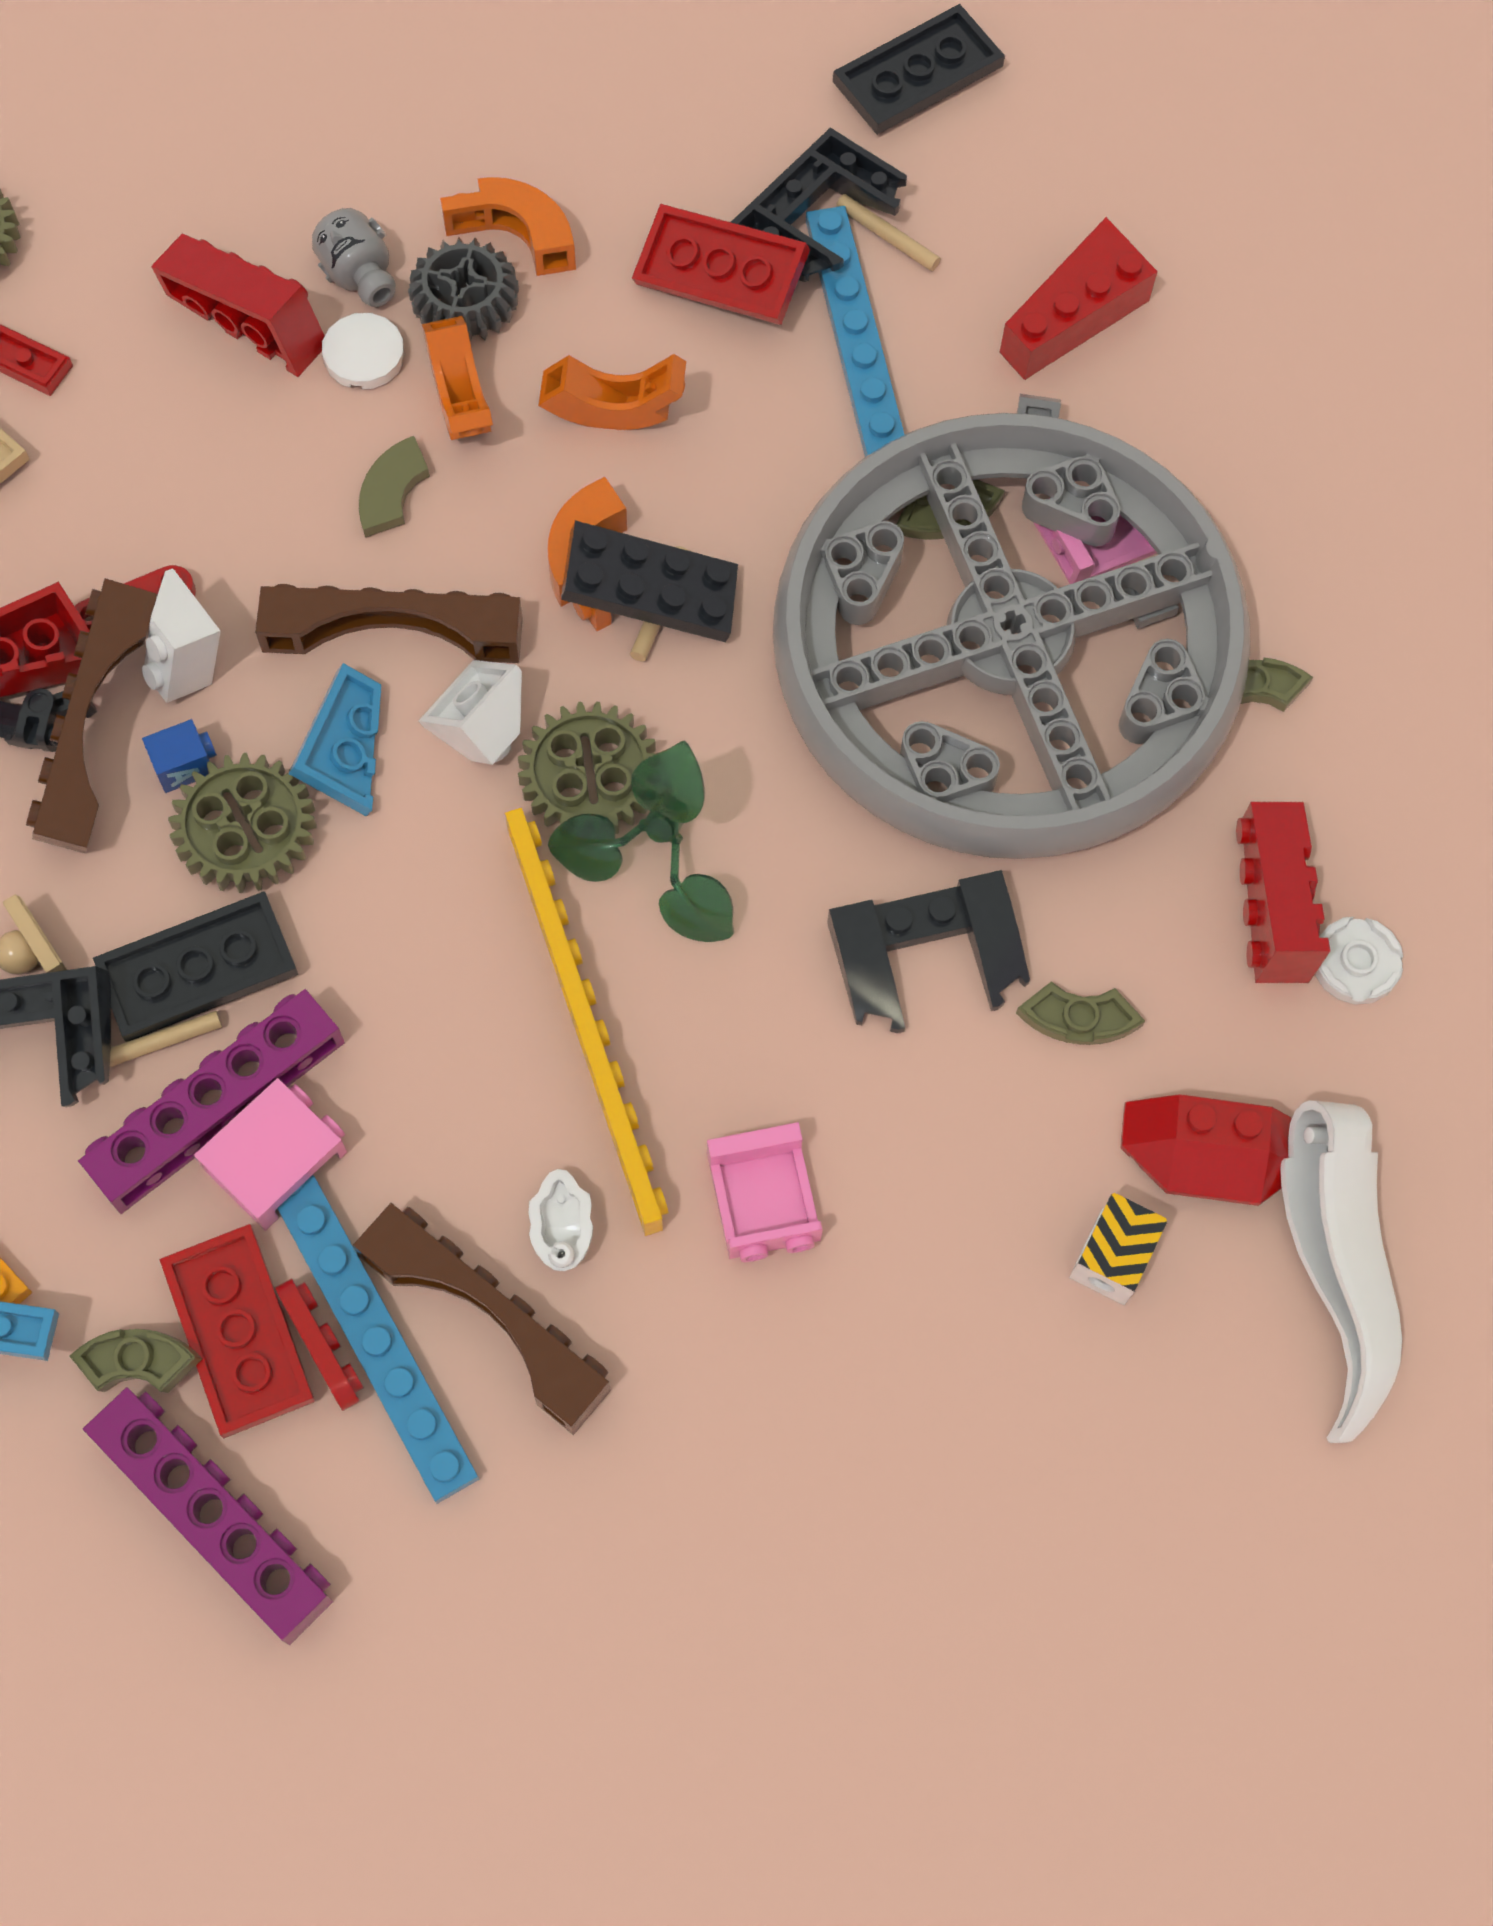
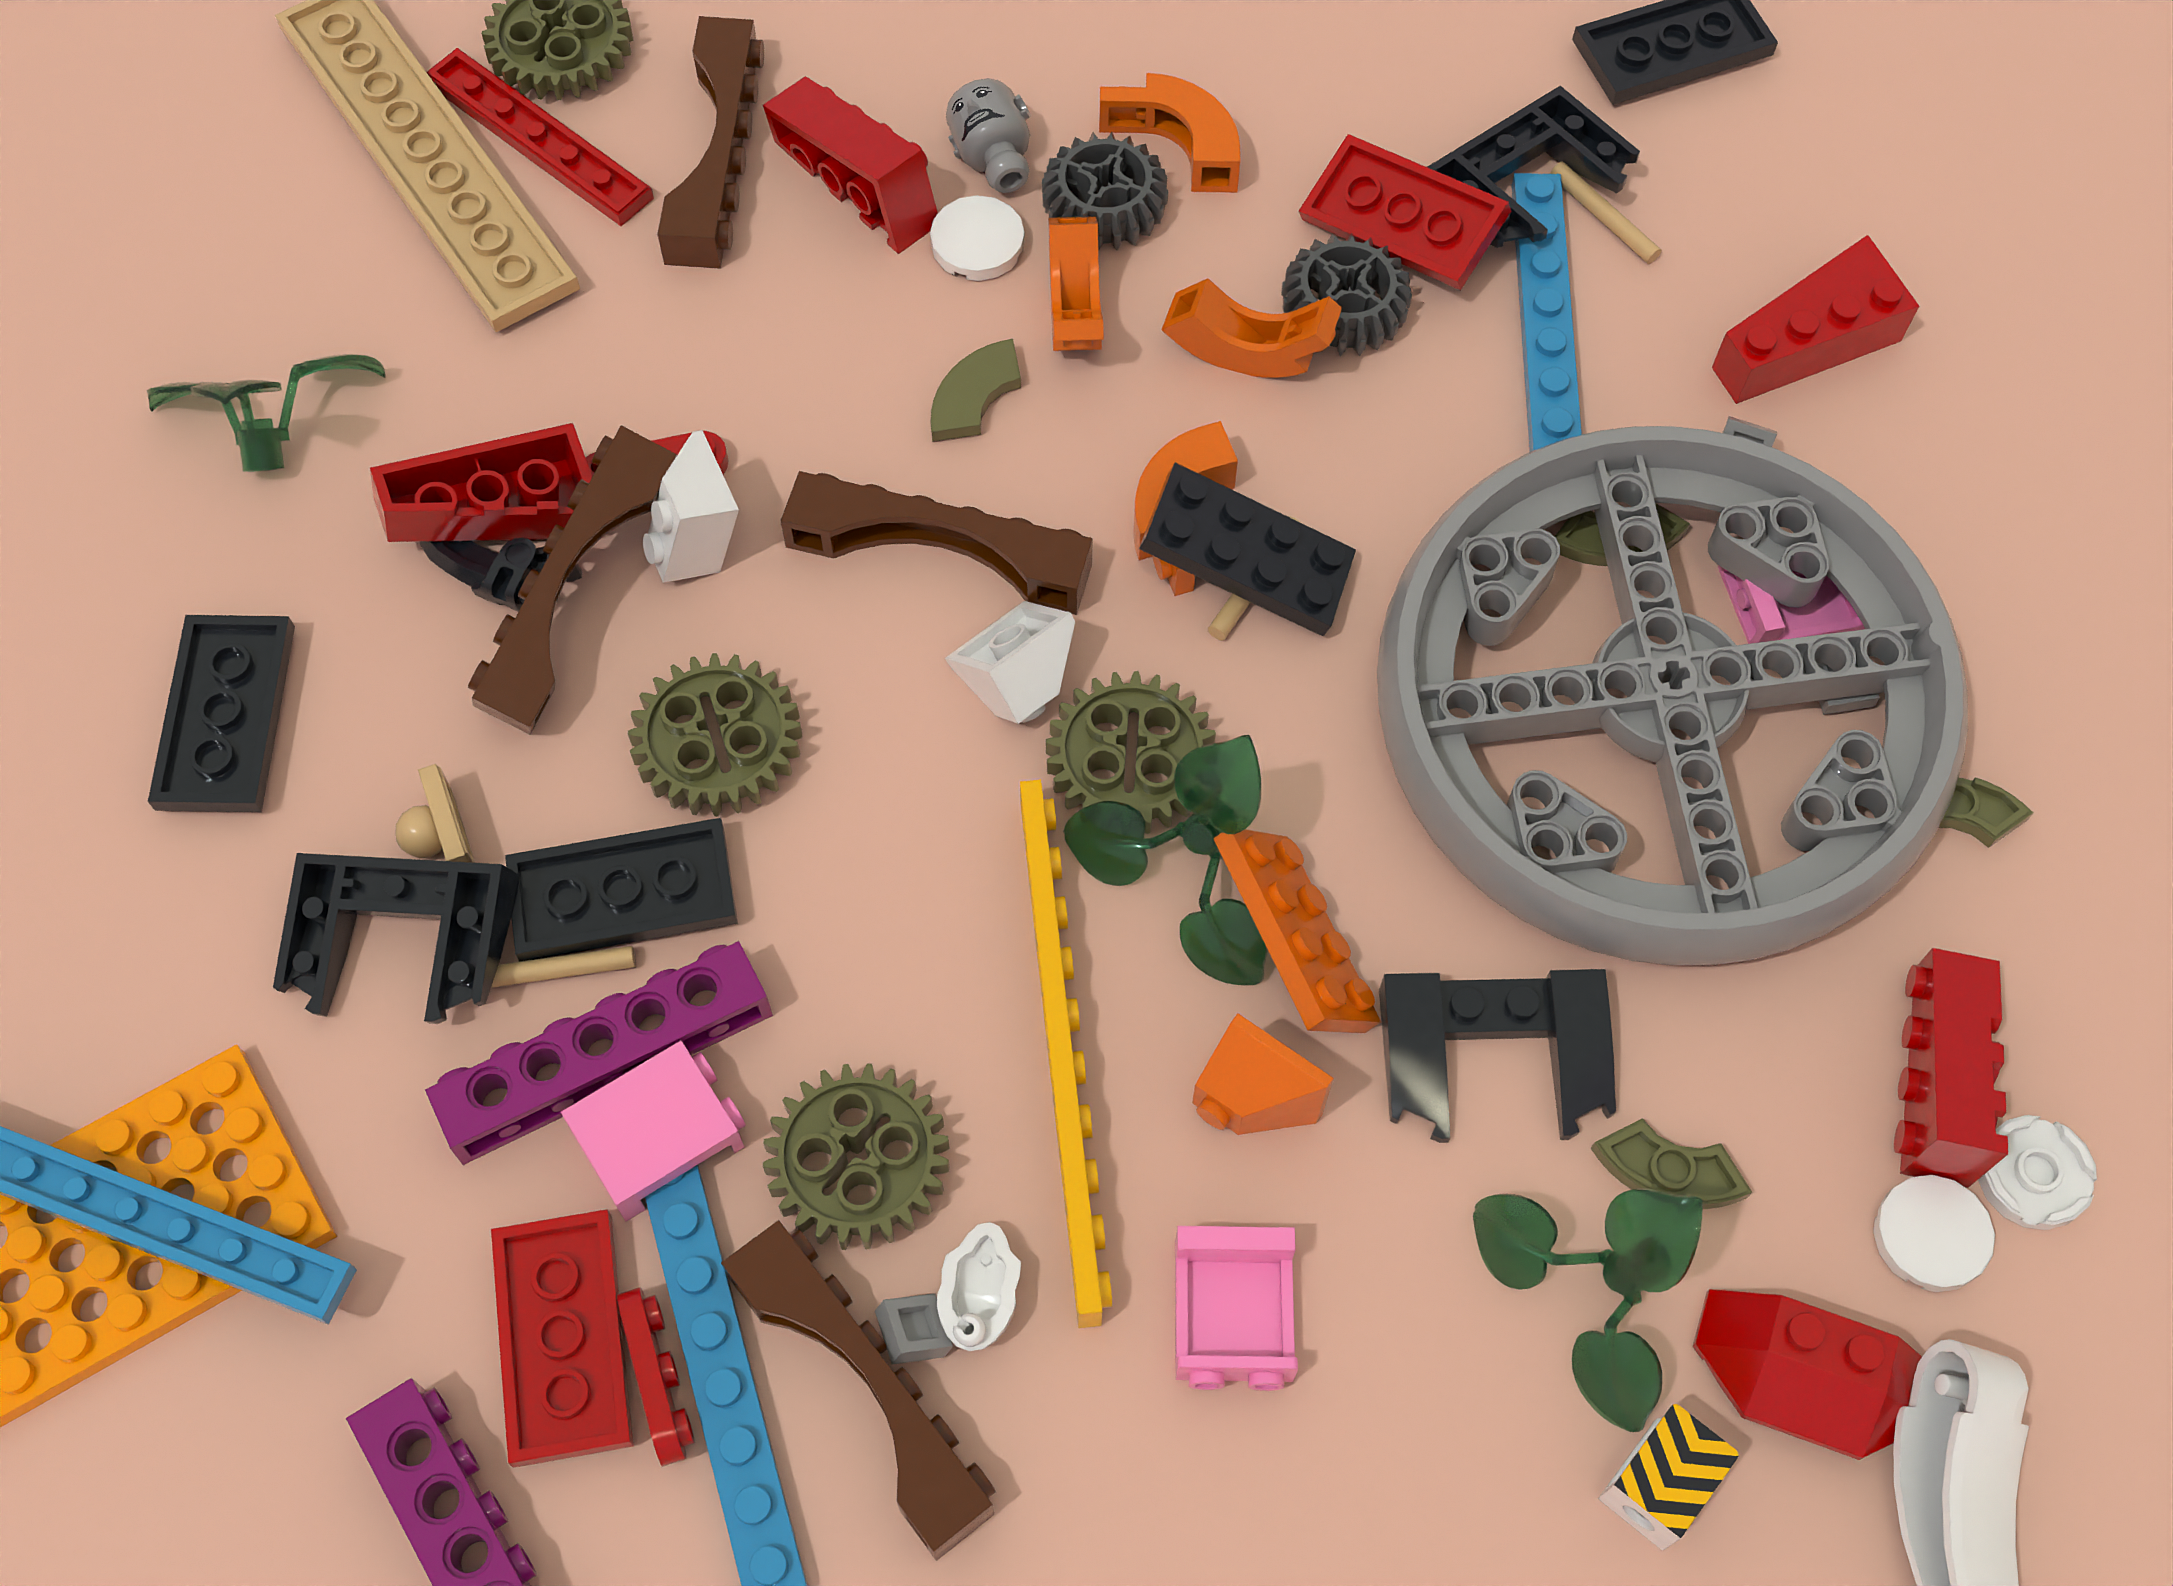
camera: 15 degrees right, 5 degrees down
olive tile [70,1329,202,1393] -> none
blue brick [142,719,217,793] -> none
dark azure wing [288,663,381,816] -> none
none -> reddish brown arch [657,16,764,269]
none -> olive gear [763,1063,950,1250]
none -> light grey plate [875,1294,953,1364]
none -> orange slope [1192,1013,1334,1135]
none -> orange plate [1214,827,1381,1033]
none -> dark grey gear [1281,233,1412,357]
none -> clear green plant [1473,1188,1703,1432]
none -> white tile [1873,1175,1995,1292]

